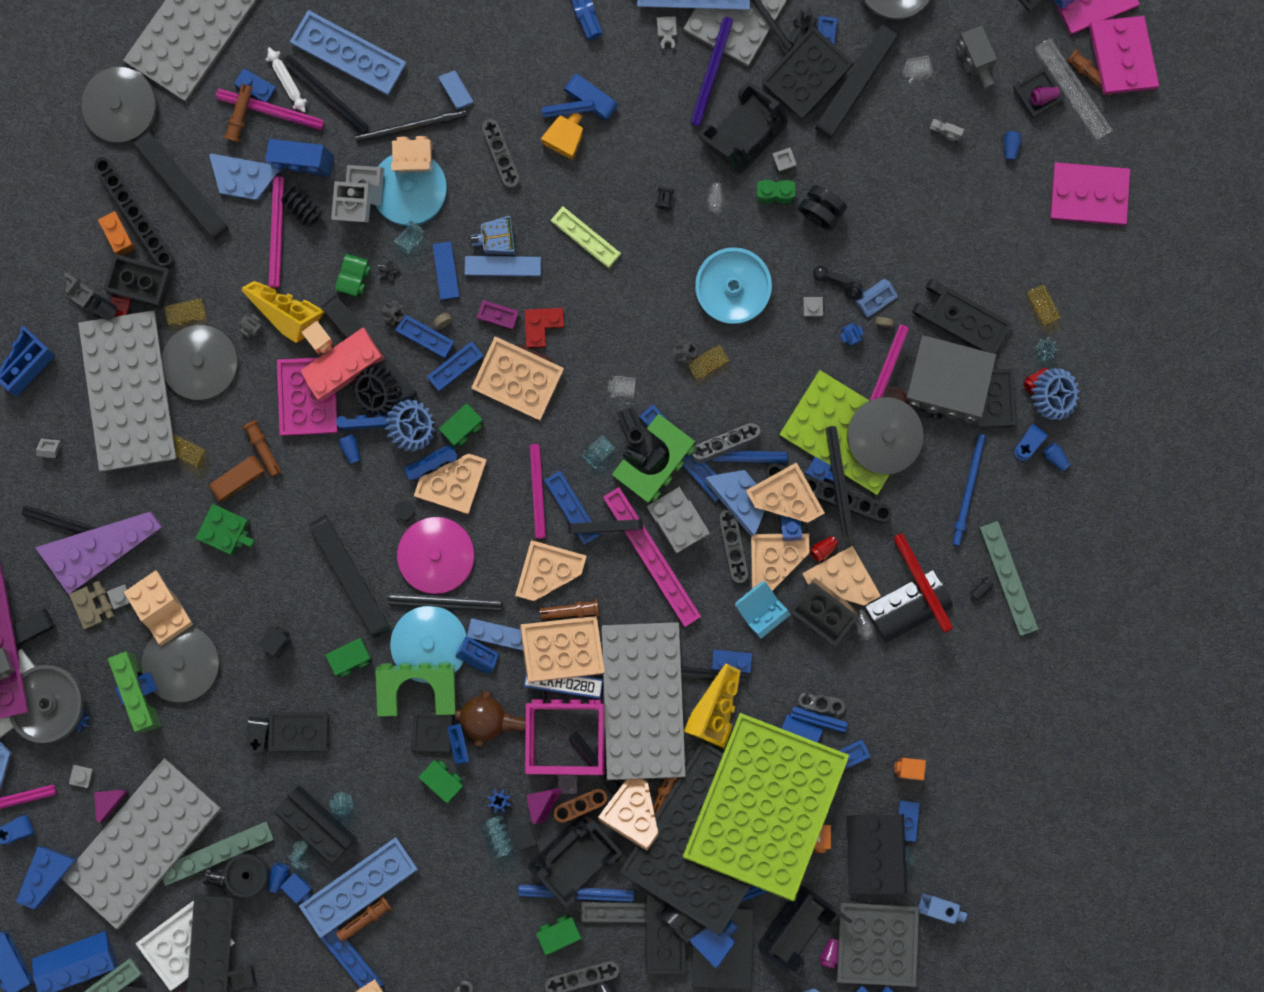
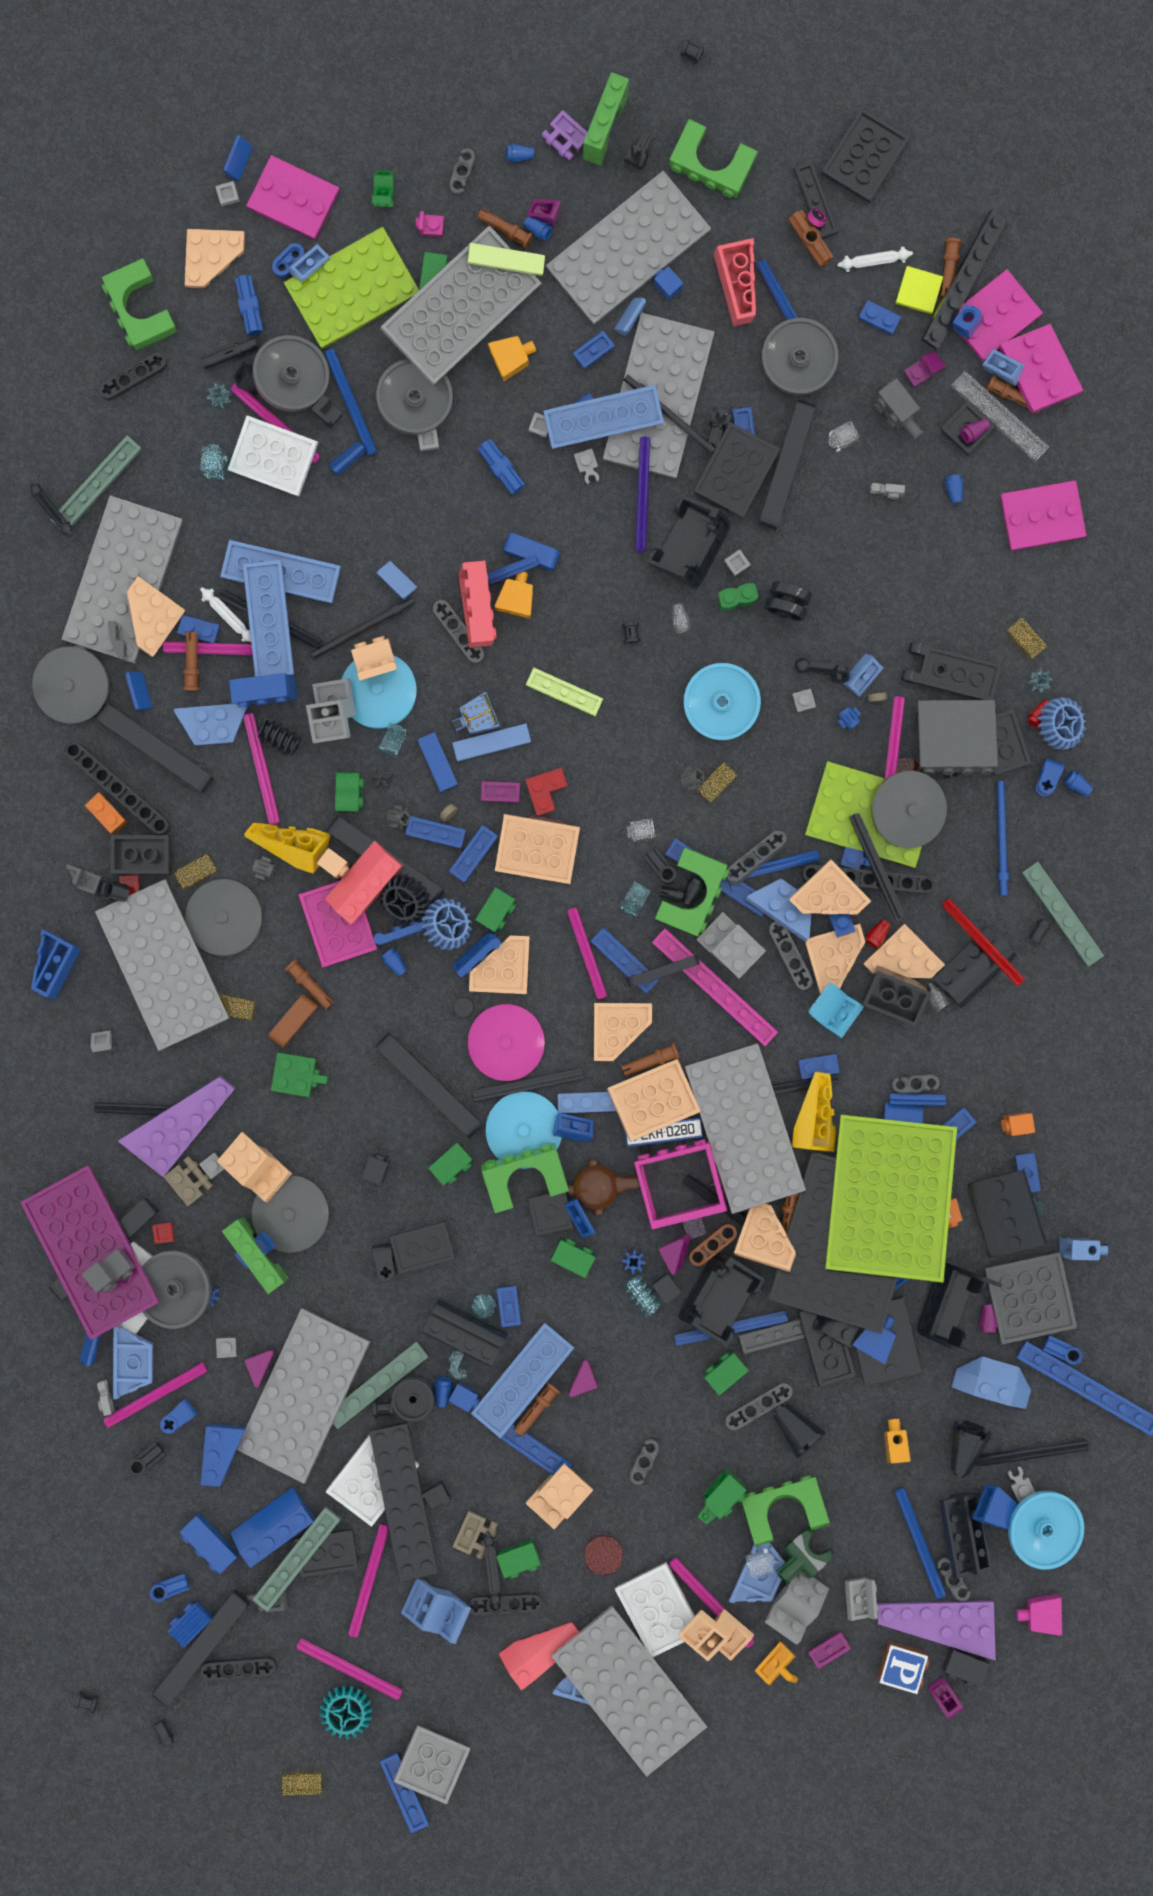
camera: 15 degrees left, 5 degrees up
none -> dark grey slope [108,621,127,662]
none -> blue slope [125,672,152,712]
none -> light nougat plate [126,576,185,657]
none -> red tile [152,1222,175,1244]
none -> medium blue plate [243,560,294,677]
none -> coral wedge [458,561,496,648]
none -> blue plate [497,1286,521,1327]
none -> magenta slope [568,1358,598,1397]
none -> magenta slope [903,351,946,388]
none -> medium blue slope [982,349,1024,386]

